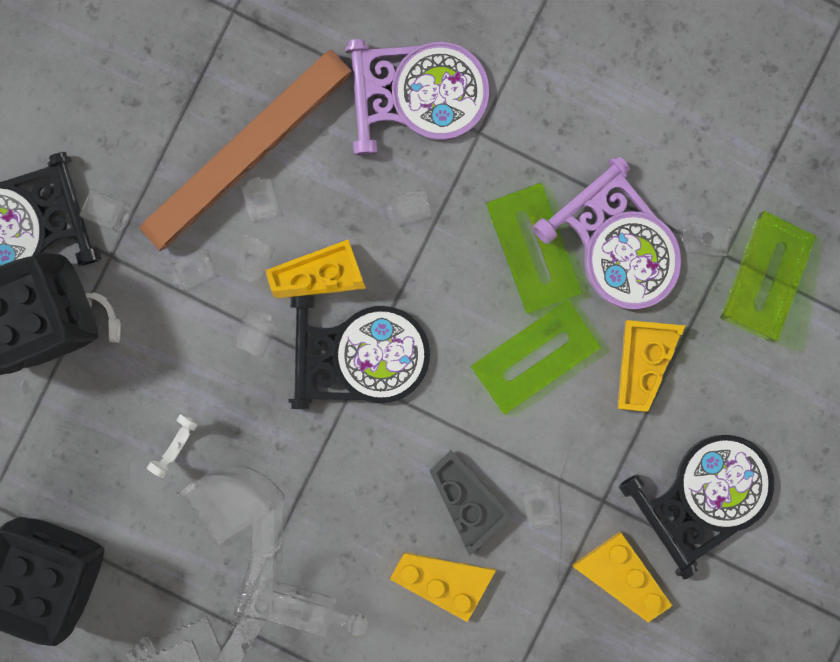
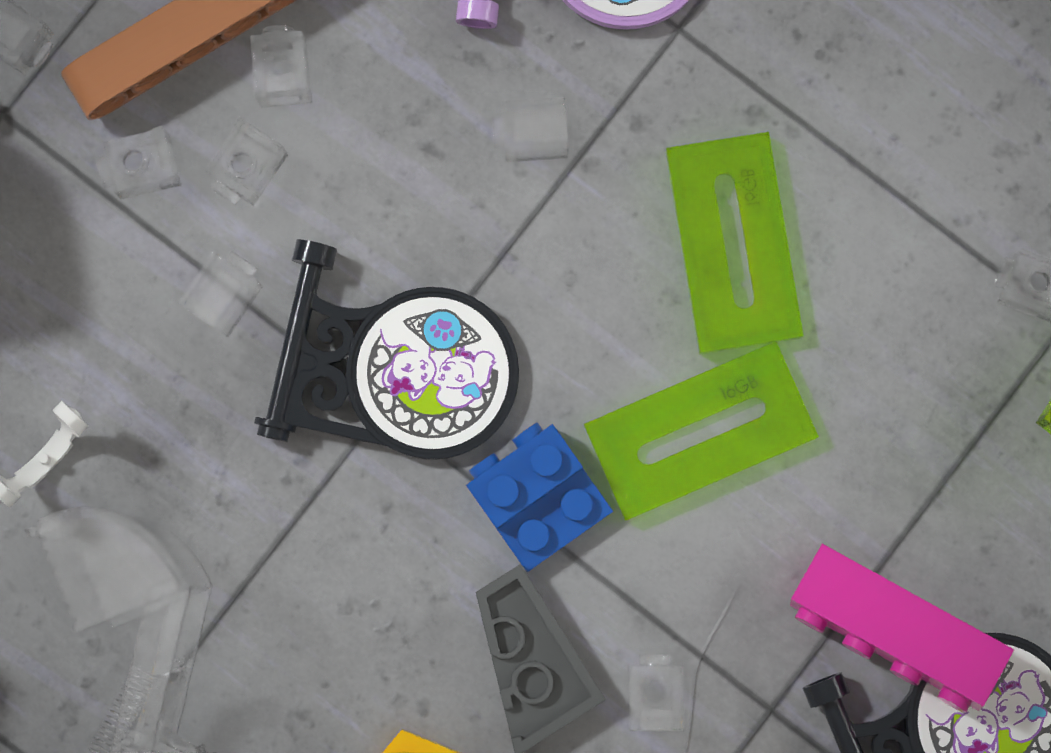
camera: 15 degrees right, 5 degrees down
yellow wing [265,239,366,299] -> none
piece [532,157,681,309] -> none
yellow wing [617,320,686,412] -> none
none -> blue plate [466,422,613,572]
none -> dark pink brick [790,544,1014,713]

